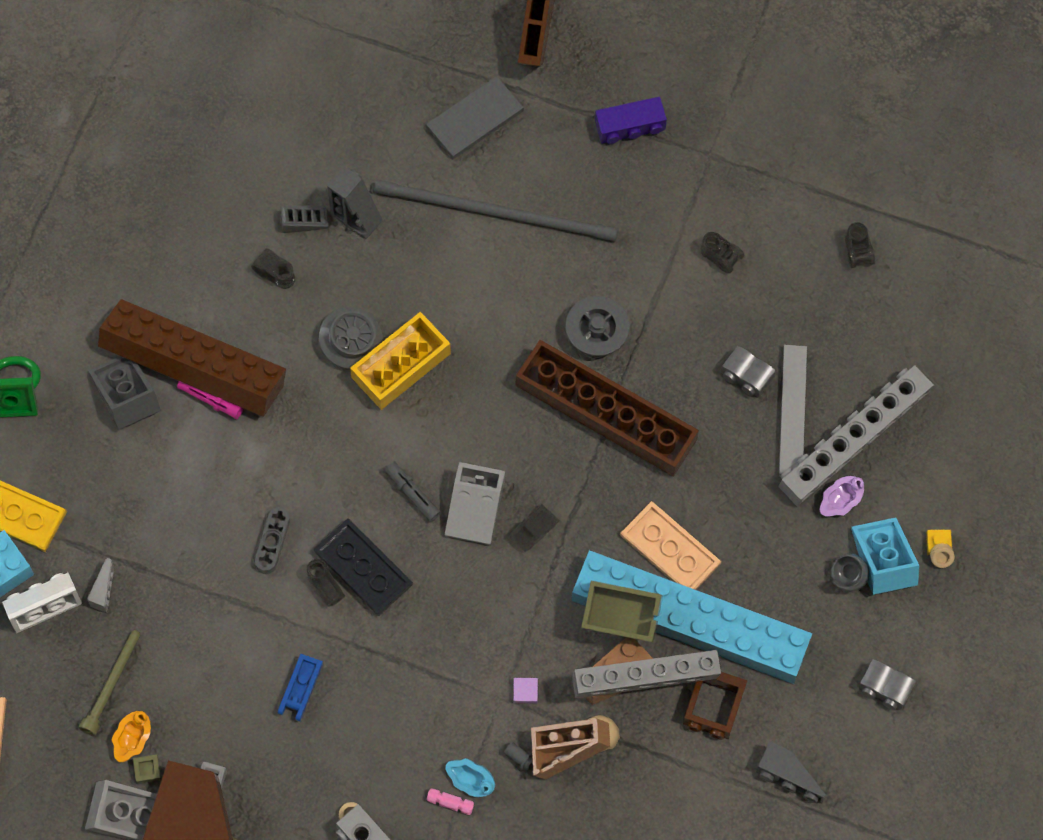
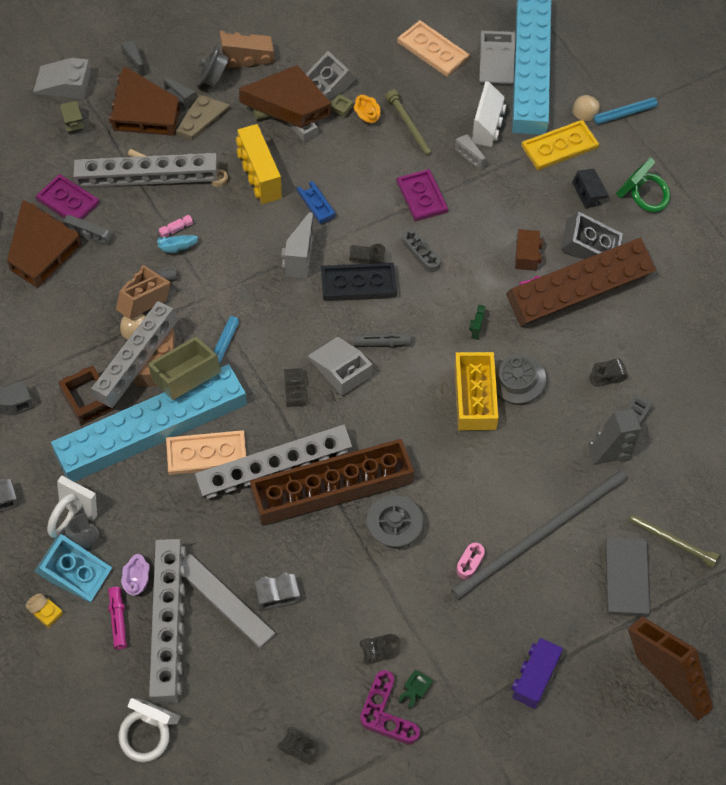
camera: 130 degrees right, 10 degrees down
lavender tile [513,678,538,703] -> none
none -> white tile [47,476,97,538]
none -> dark pink pin [108,587,127,650]
none -> white tile [119,699,180,762]
none -> light grey brick [194,424,352,499]
none -> dark azure axle [213,316,239,364]
none -> yellow brick [235,124,282,204]
none -> light grey slope [281,212,313,278]
none -> magenta beam [360,670,420,745]
none -> magenta tile [396,169,448,222]
none -> dark green plate [399,669,433,709]
none -> bright pink beam [457,543,485,579]
none -> dark green plate [469,304,486,340]
none -> reddish brown brick [515,229,543,271]
none -> black hinge [572,169,608,209]
none -> olive piece [629,515,720,569]

